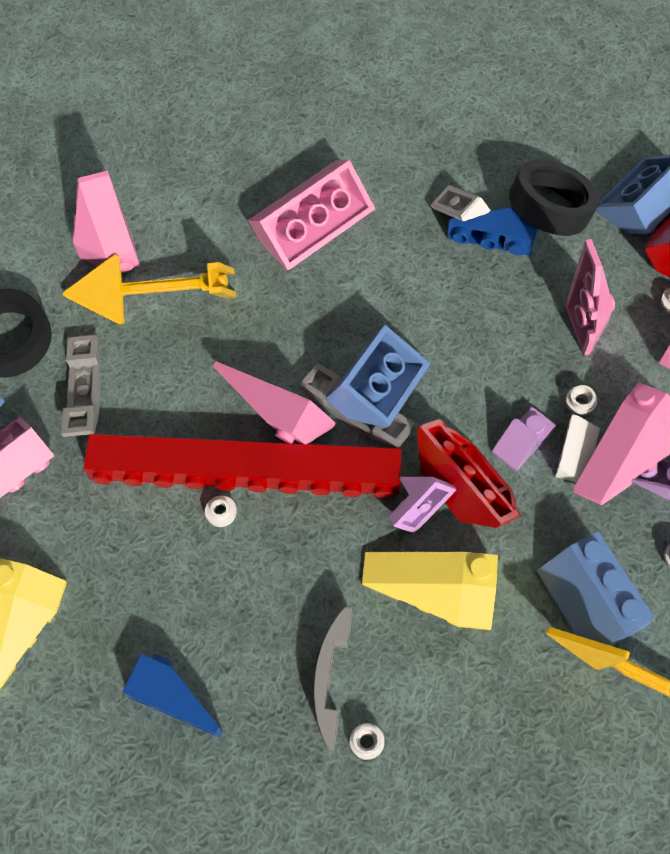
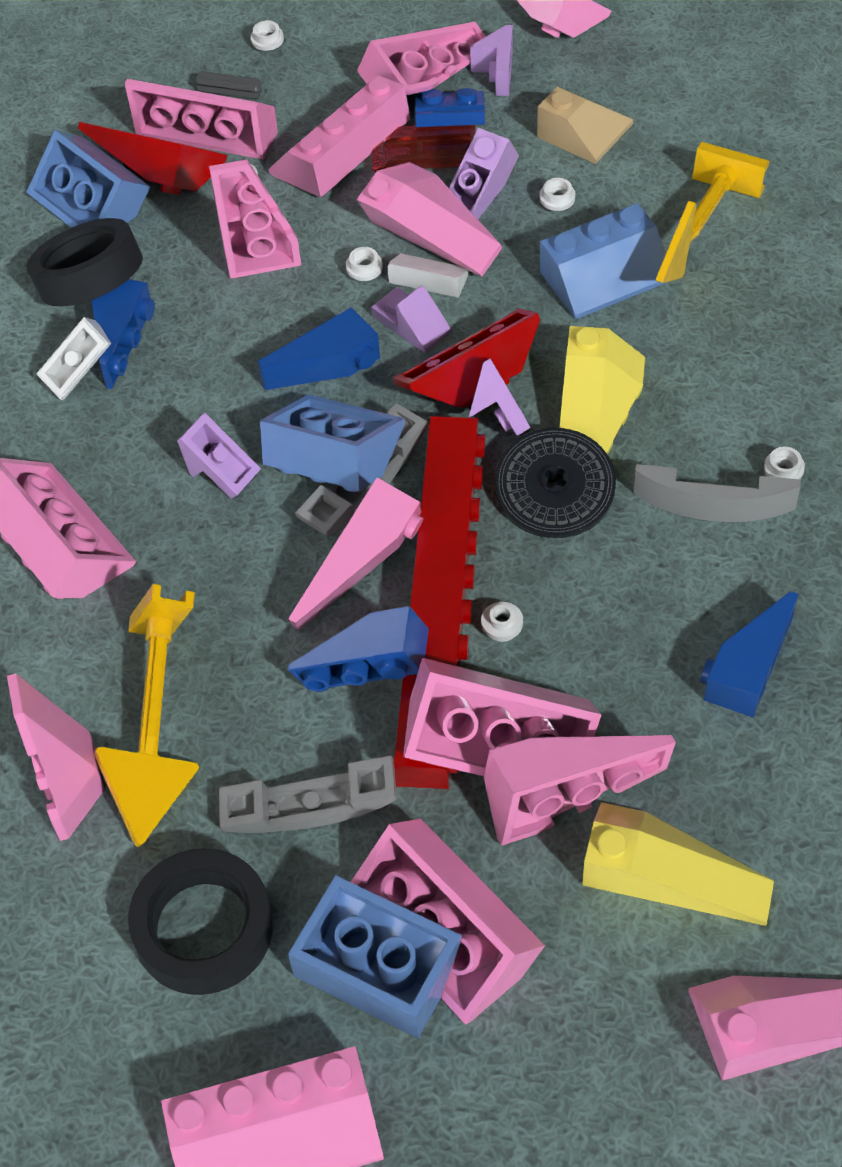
camera: 90 degrees left, 10 degrees down
none -> lavender slope [177,412,261,499]
none -> blue slope [257,307,380,390]
none -> blue slope [288,606,429,692]
none -> bright pink slope [403,658,601,776]
none -> bright pink wedge [484,735,676,846]
none -> black piece [495,428,616,538]

